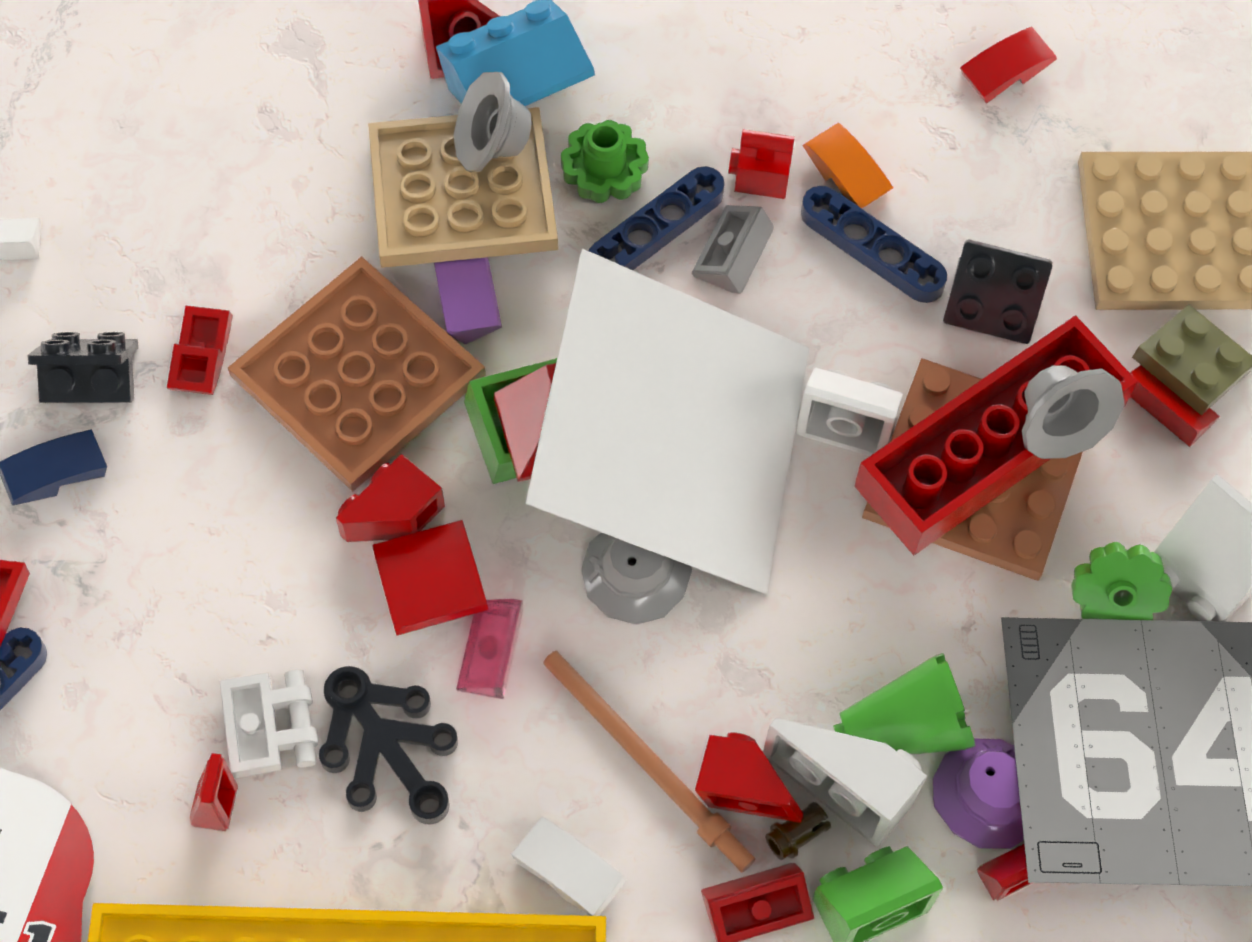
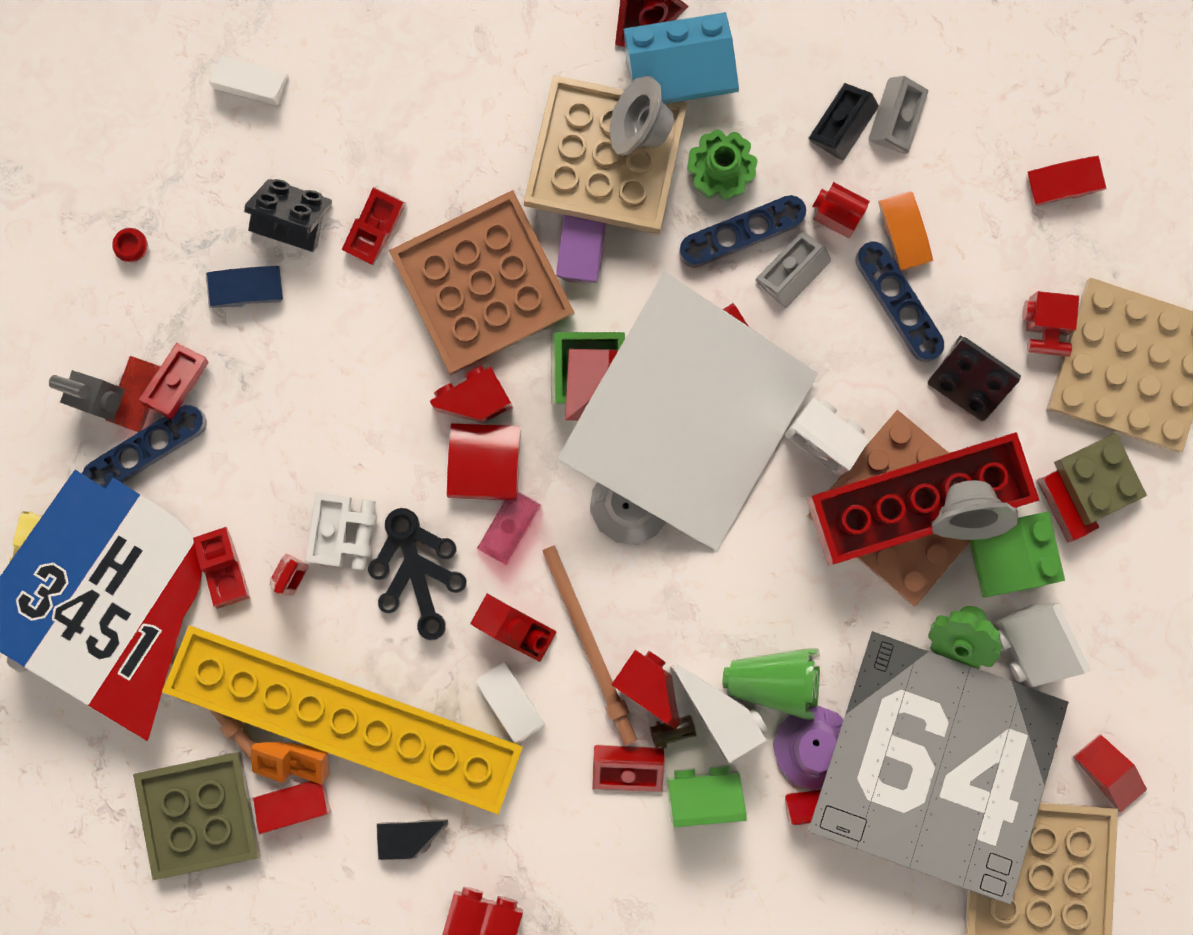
camera: 20 degrees right, 20 degrees up
none -> red slope [193,527,250,609]
none -> red slope [470,593,557,662]
none -> black slope [808,83,879,160]
none -> light grey slope [868,76,929,154]
none -> bright green slope [969,511,1065,598]
none -> red brick [1022,291,1079,357]

